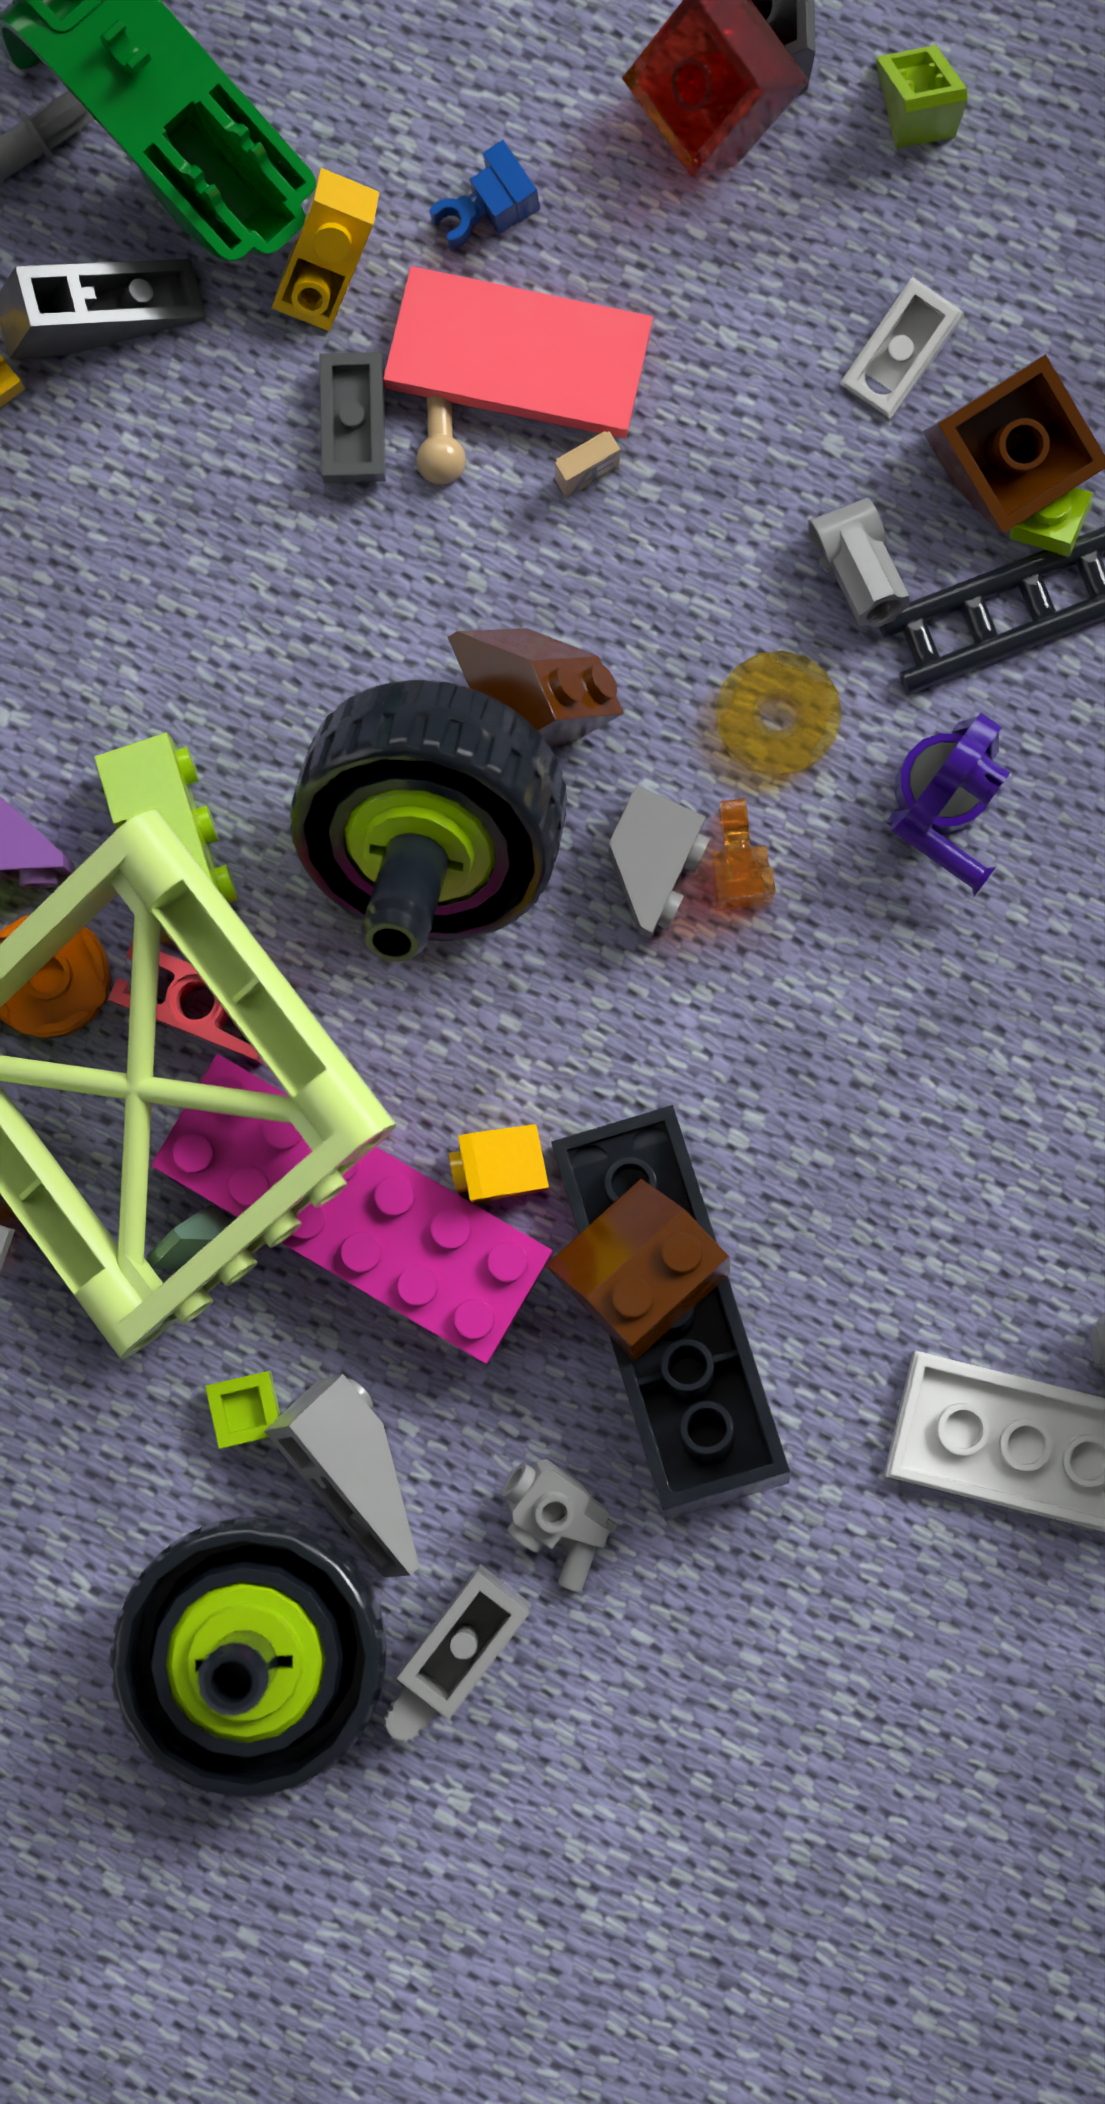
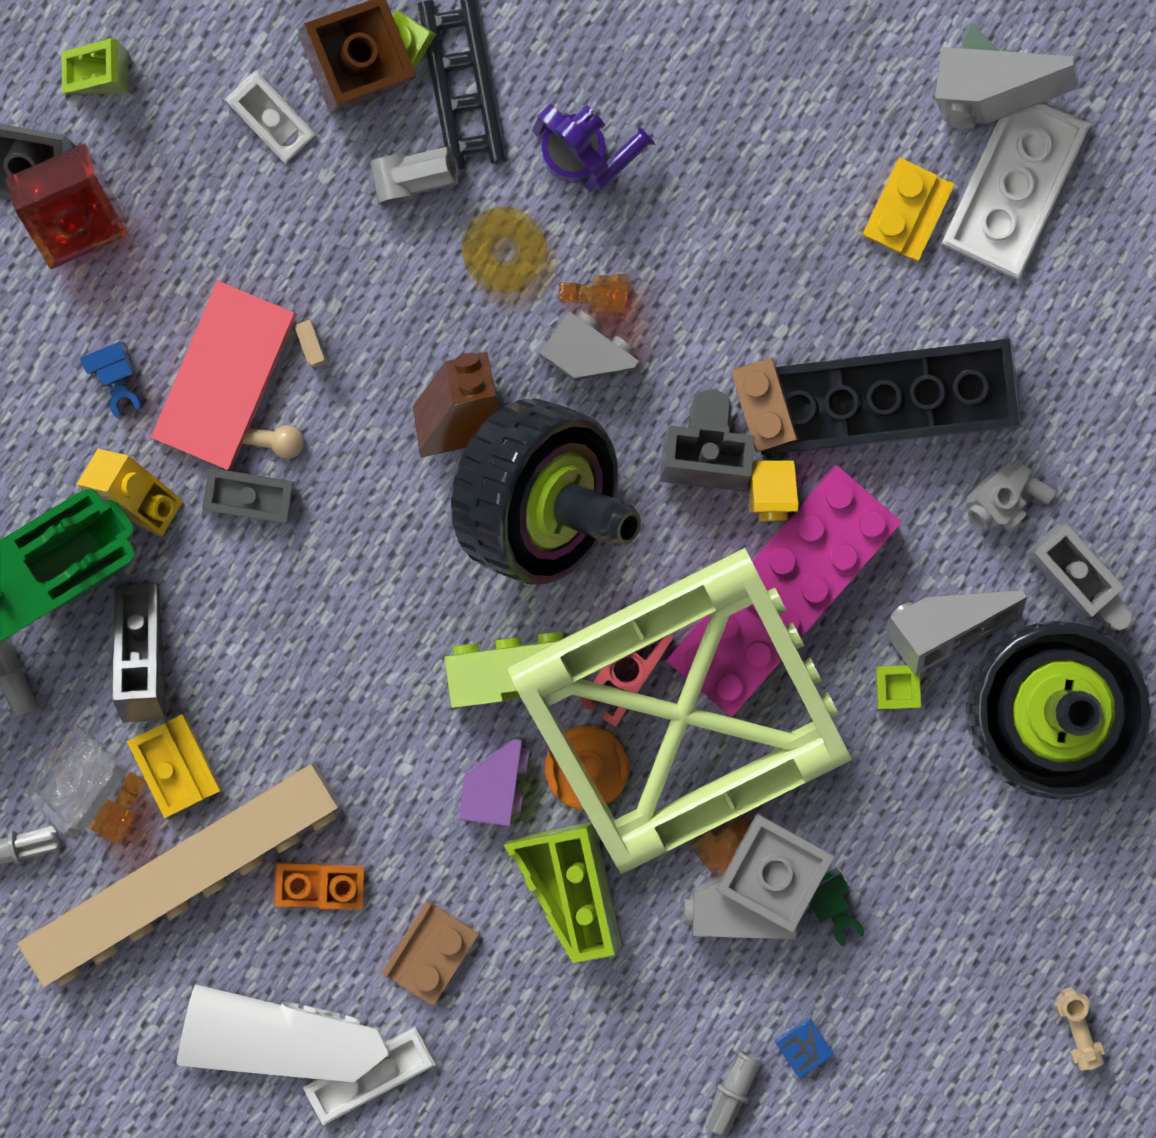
camera: 80 degrees left, 5 degrees up
sand green slope [146,1204,231,1270] -> none
reddish brown slope [546,1179,730,1361] -> none
none -> dark grey brick [659,389,755,492]
none -> medium nougat plate [731,357,799,453]
none -> yellow plate [861,157,955,262]

